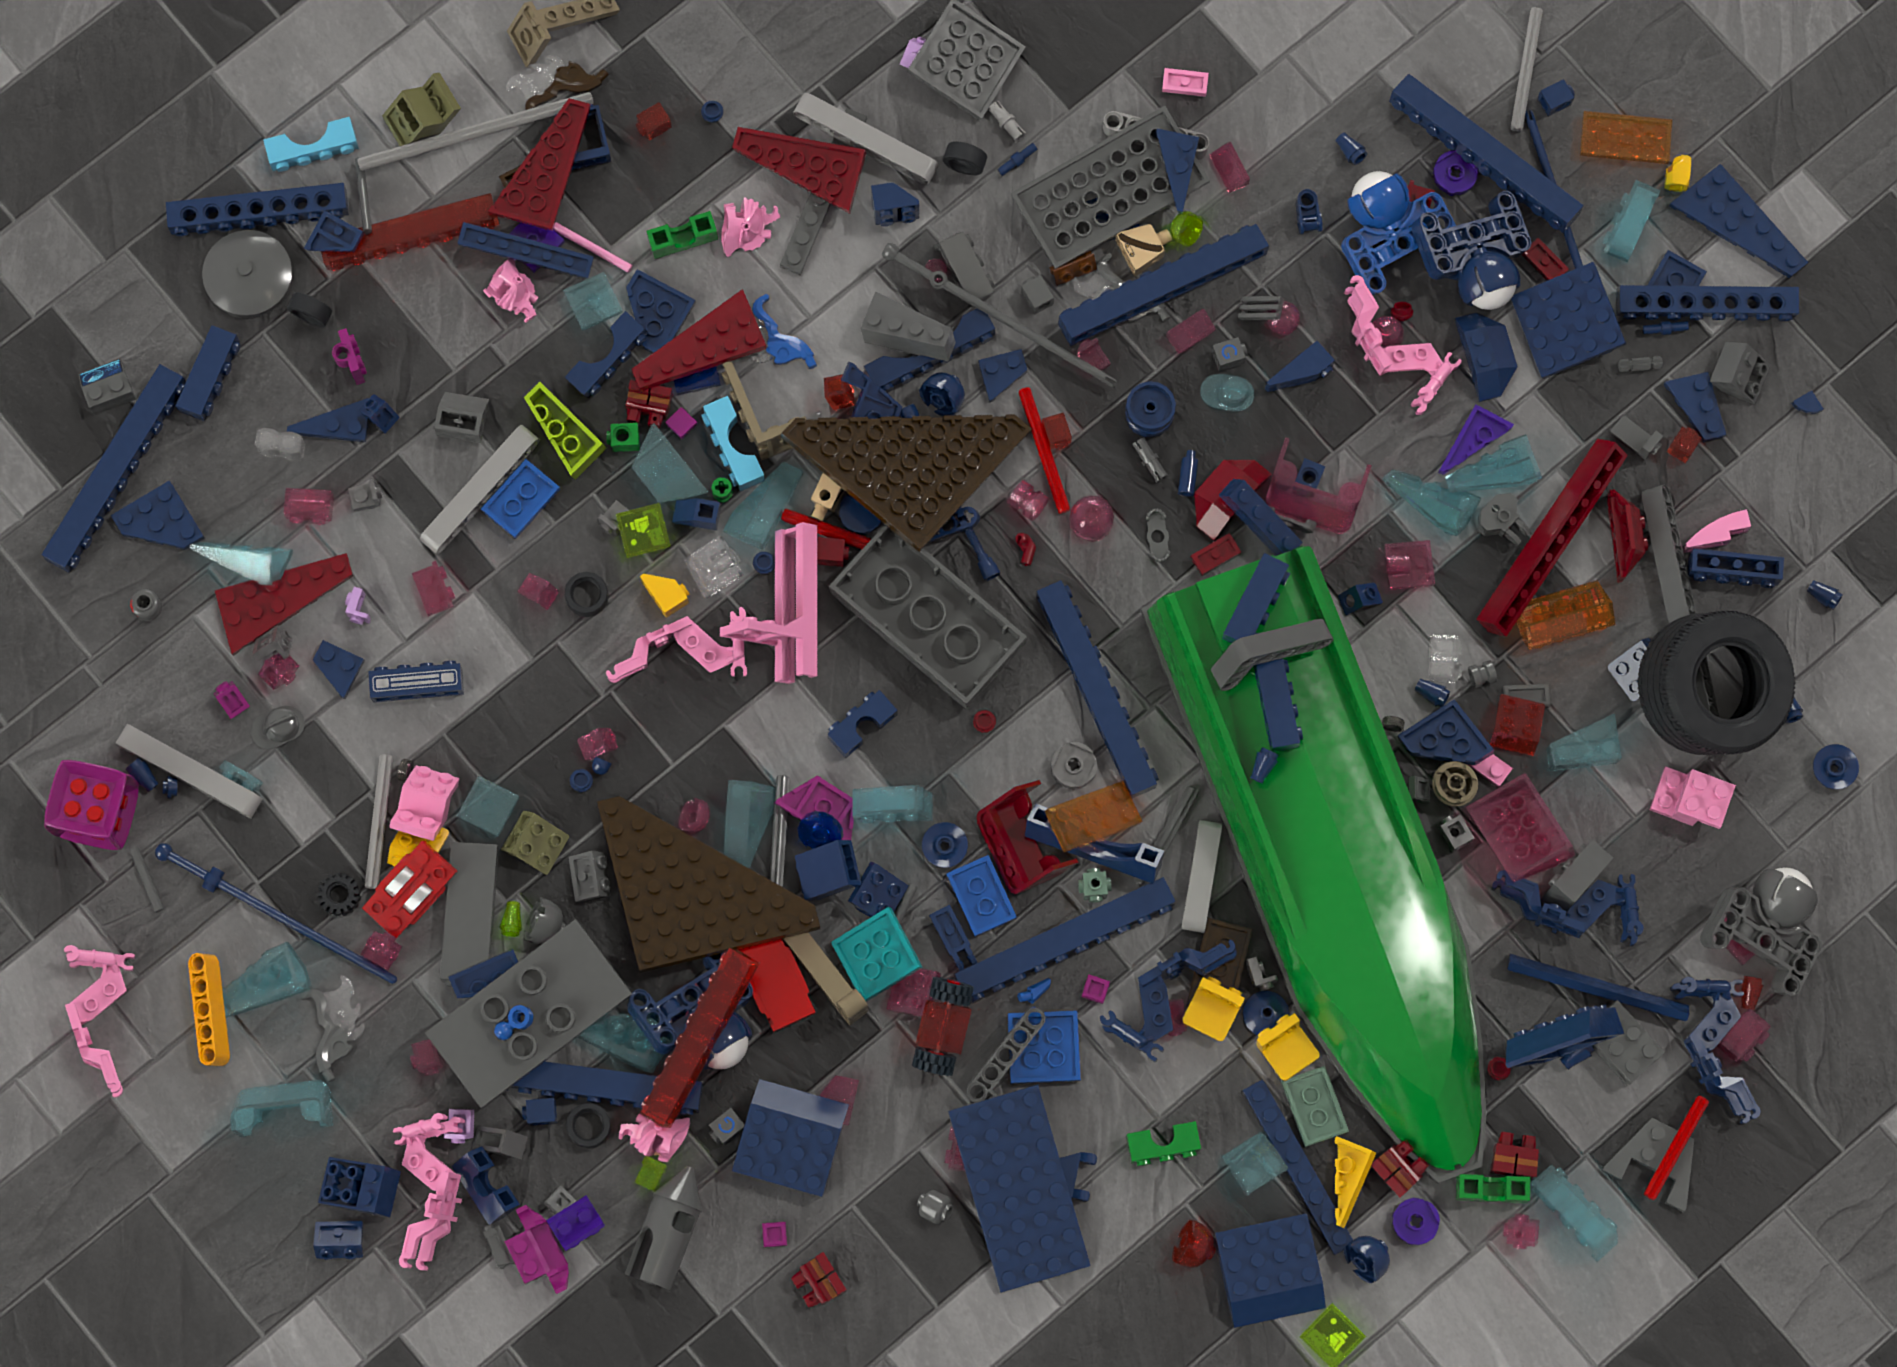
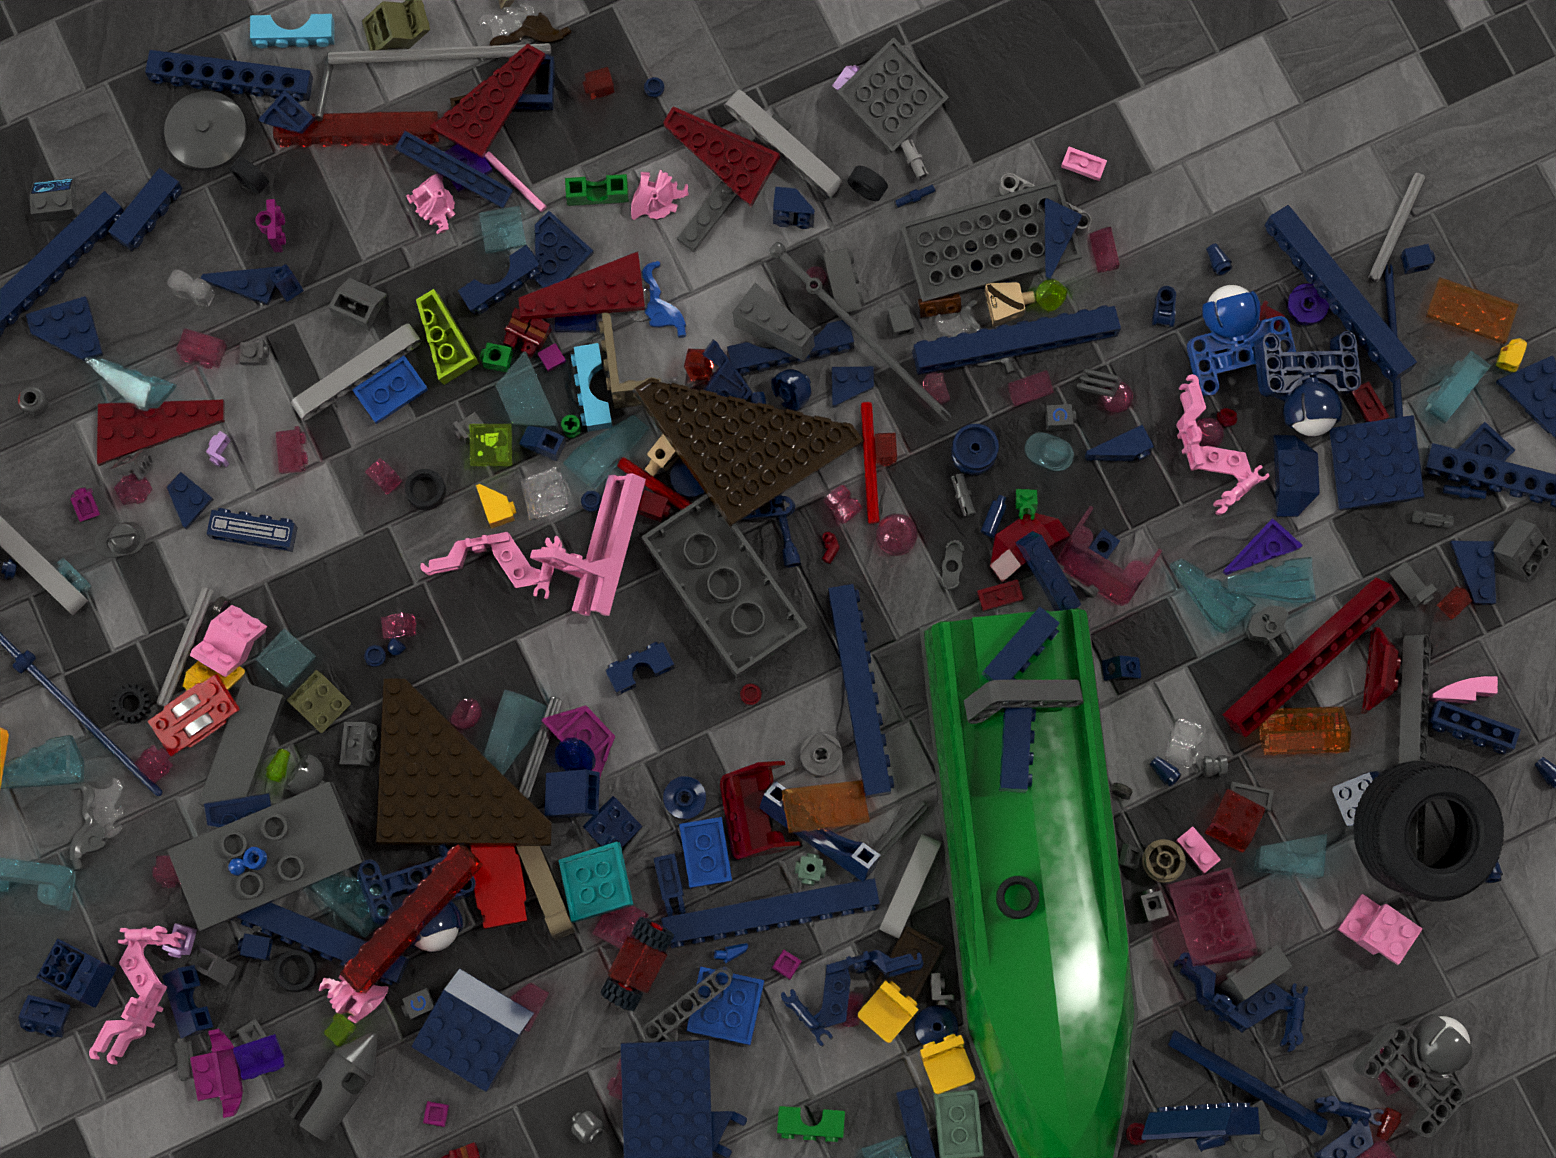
camera: 15 degrees right, 0 degrees up
clear light blue wedge [853,785,933,823] -> none
dark blue cone [1250,747,1279,784] -> none
clear pink plate [1384,540,1435,590] -> none
dark blue plate [1398,700,1494,766] -> none
dark blue dish [1813,744,1859,790] -> none
none -> black tyre [996,876,1039,919]
none -> green plate [1015,489,1038,520]

